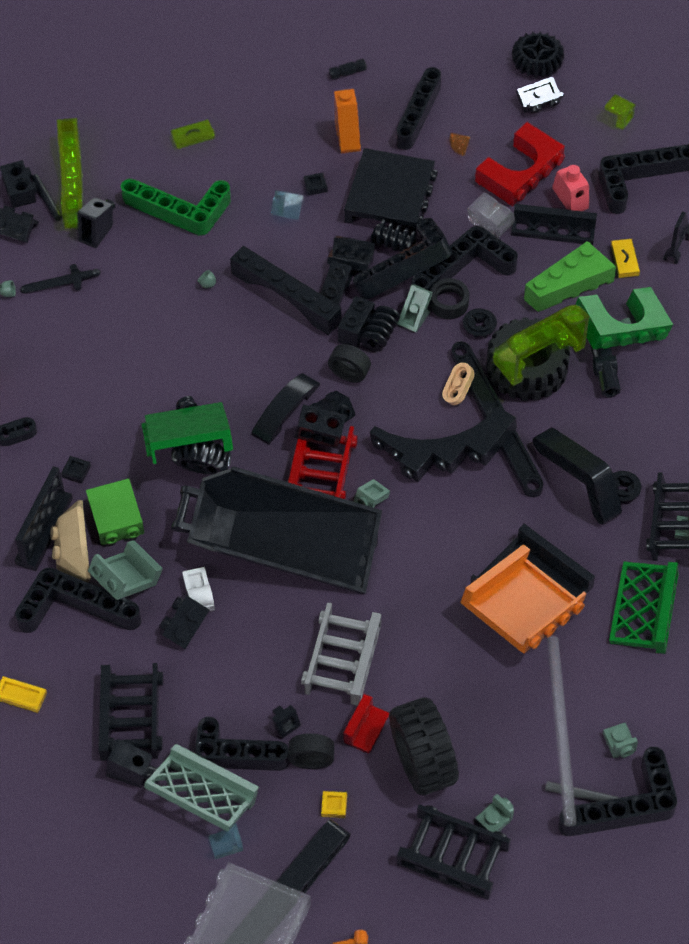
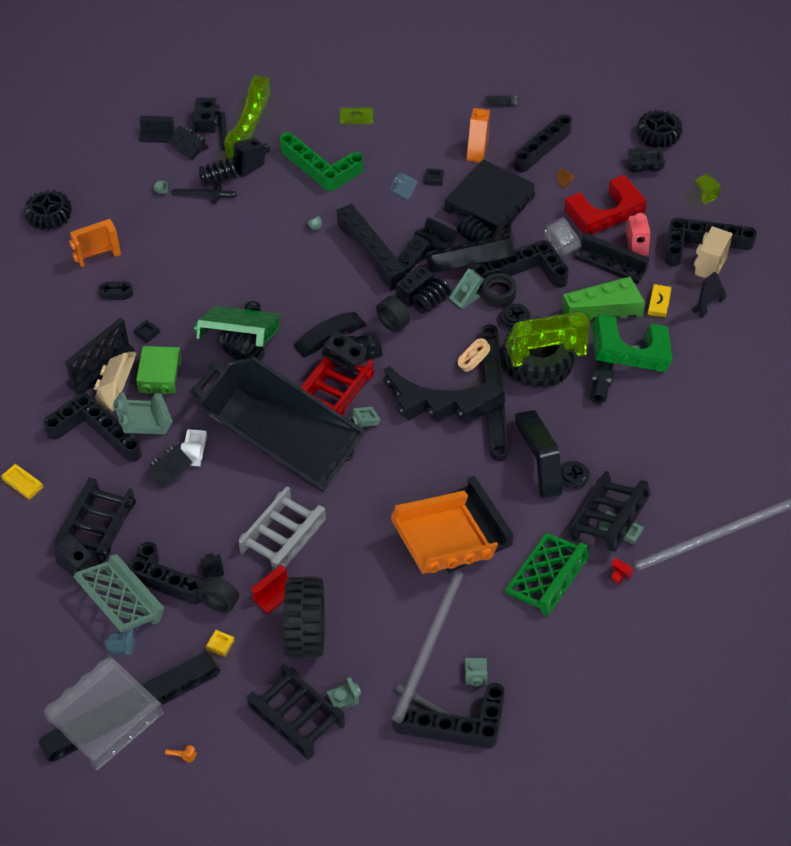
camera: 20 degrees right, 5 degrees down
none -> black piece [199,158,237,187]
none -> tan brick [694,226,732,278]

